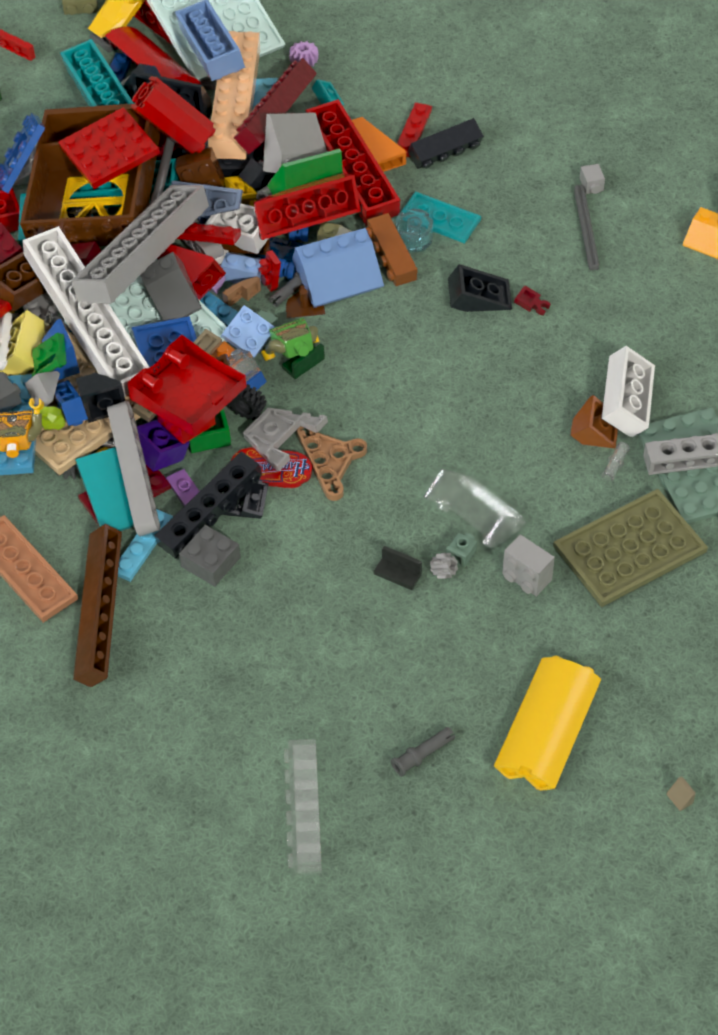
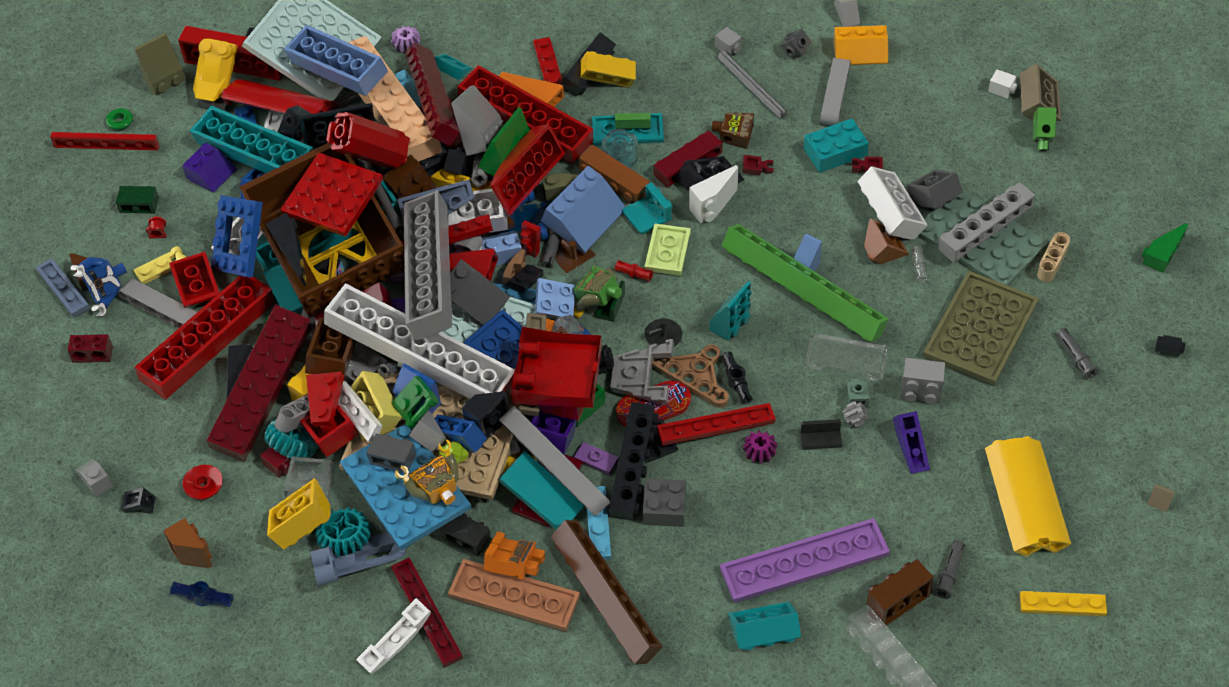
camera: 30 degrees left, 0 degrees up
none -> green piece [105,108,133,130]
none -> dark purple slope [182,143,236,193]
none -> black slope [266,213,307,286]
none -> pearl dark grey brick [442,513,491,557]
none -> orange hips [484,531,545,580]
none -> black plate [508,264,543,293]
none -> yellow brick [581,52,636,87]
none -> bright green slope [615,113,651,129]
none -> red pin [615,260,653,282]
none -> teal bracket [623,182,673,234]
none -> pearl dark grey shield [644,318,682,347]
none -> yellowish green plate [645,224,691,276]
none -> dark red brick [653,130,723,188]
none -> red plate [656,403,776,446]
none -> white slope [689,165,738,224]
none -> teal slope [709,281,752,341]
none -> reddish brown torso [711,112,754,149]
none -> medium lavender plate [720,518,890,603]
none -> black pin [721,351,753,404]
none -> bright green brick [722,224,889,342]
none -> teal slope [728,601,801,650]
none -> magenta gear [743,430,777,464]
none -> dark grey brick [781,29,812,58]
none -> medium blue slope [794,234,822,271]
none -> teal brick [803,118,869,173]
none -> light grey beam [820,58,851,126]
none -> dark red plate [851,156,883,174]
none -> reddish brown brick [865,559,934,629]
none -> dark purple slope [892,411,930,474]
none -> dark grey brick [907,169,963,209]
none -> yellow plate [1020,591,1107,616]
none -> dark grey pin [1056,328,1099,380]

